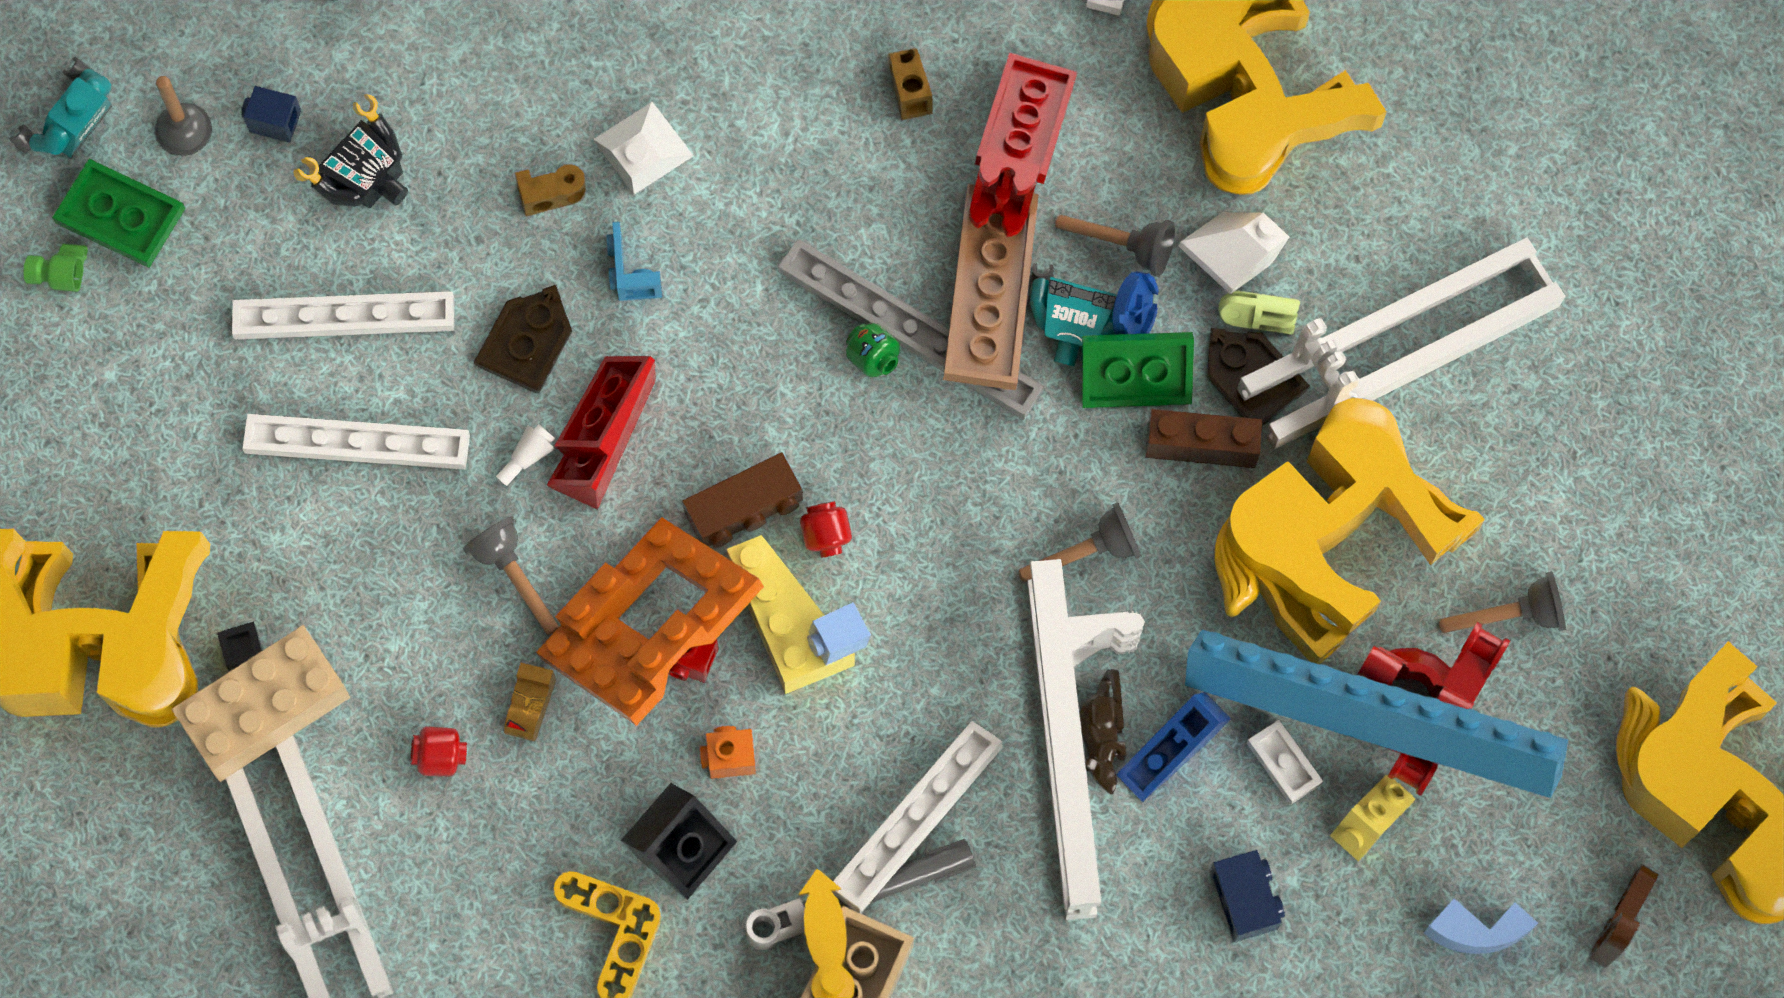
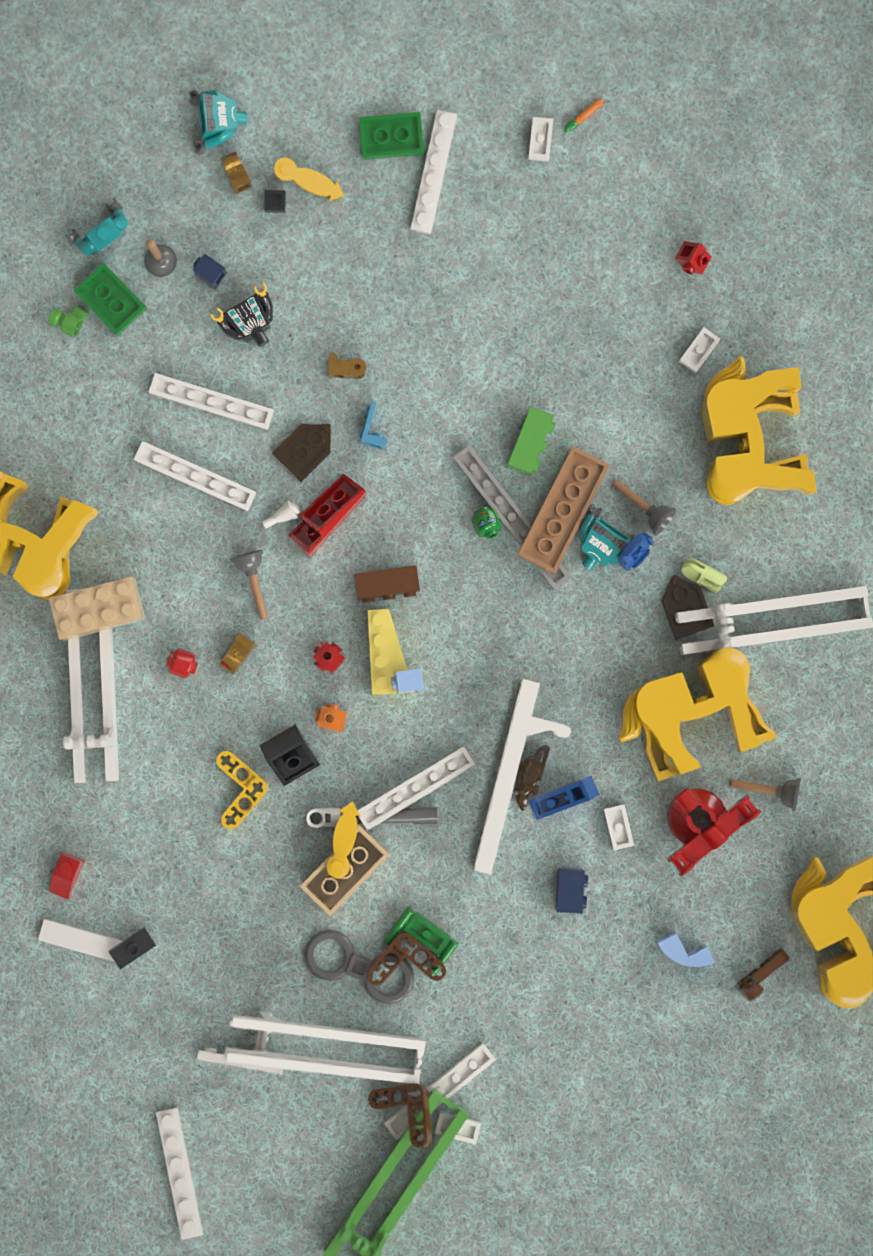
camera: 25 degrees right, 15 degrees up
black plate [217,621,263,671] -> none
orange piece [536,517,764,726] -> none
white slope [593,102,693,194] -> none
red head [800,501,852,558] -> none
pearl gold leg [888,48,933,120] -> none
hinge [969,53,1078,237] -> none
dark grey piece [1019,502,1142,582] -> none
green plate [1081,332,1194,408] -> none
reddish brown brick [1145,409,1262,468] -> none
white slope [1178,212,1289,294] -> none
dark azure brick [1185,629,1569,798] -> none
light yellow bracket [1330,775,1415,862] -> none
none -> bright green brick [507,407,556,476]

